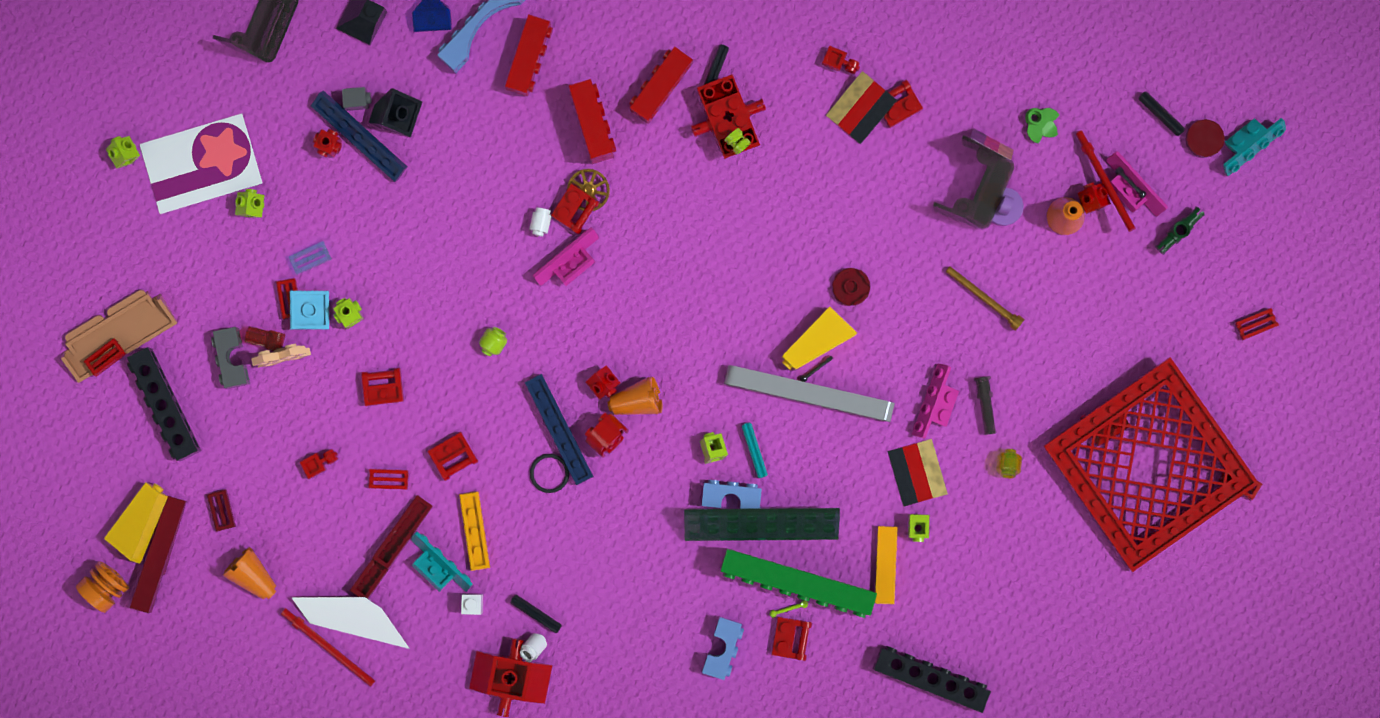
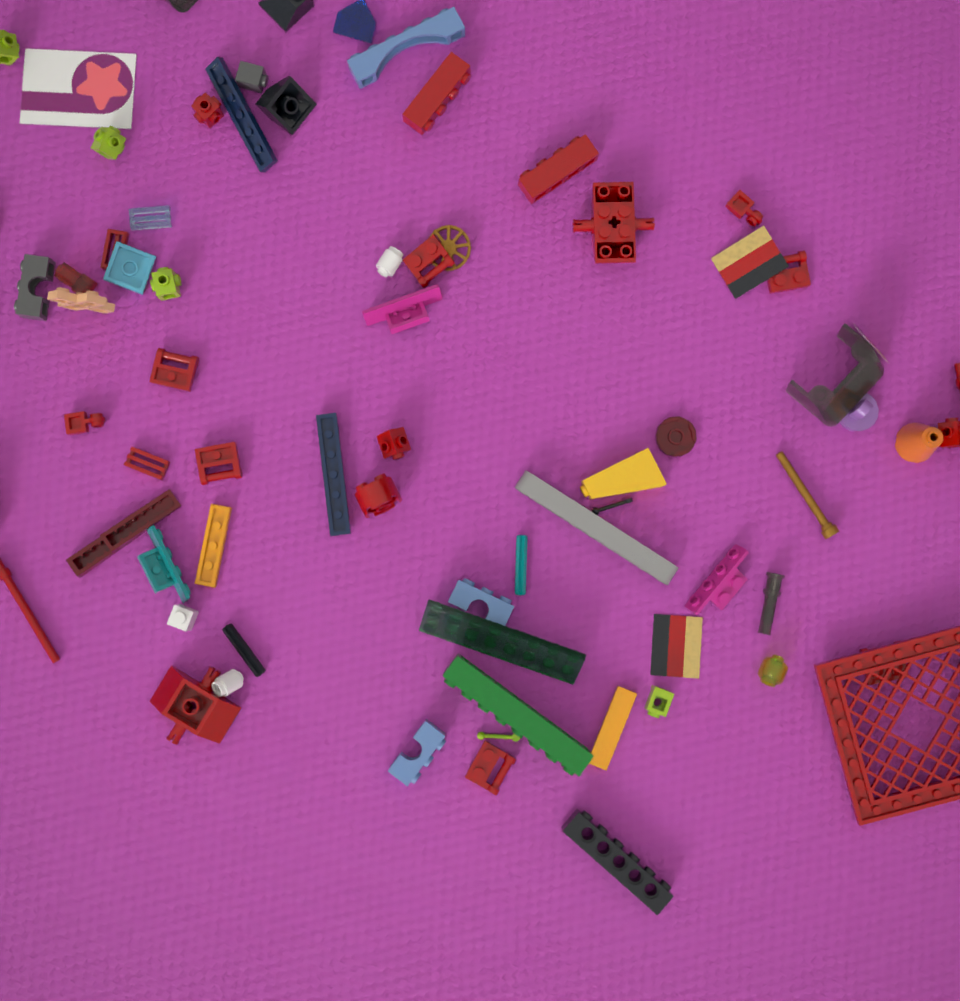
camera: 20 degrees right, 0 degrees up
white sticker [291,597,410,649] -> none
lime head [479,327,507,356] -> none
black piece [530,454,569,493] -> none
red brick [569,79,617,164] -> none
orange cone [607,376,663,415] -> none
lime brick [700,432,728,464] -> none
black axle [704,44,729,85] -> none
lime wheel [724,128,751,155] -> none
bright green plate [1025,108,1059,144] -> none

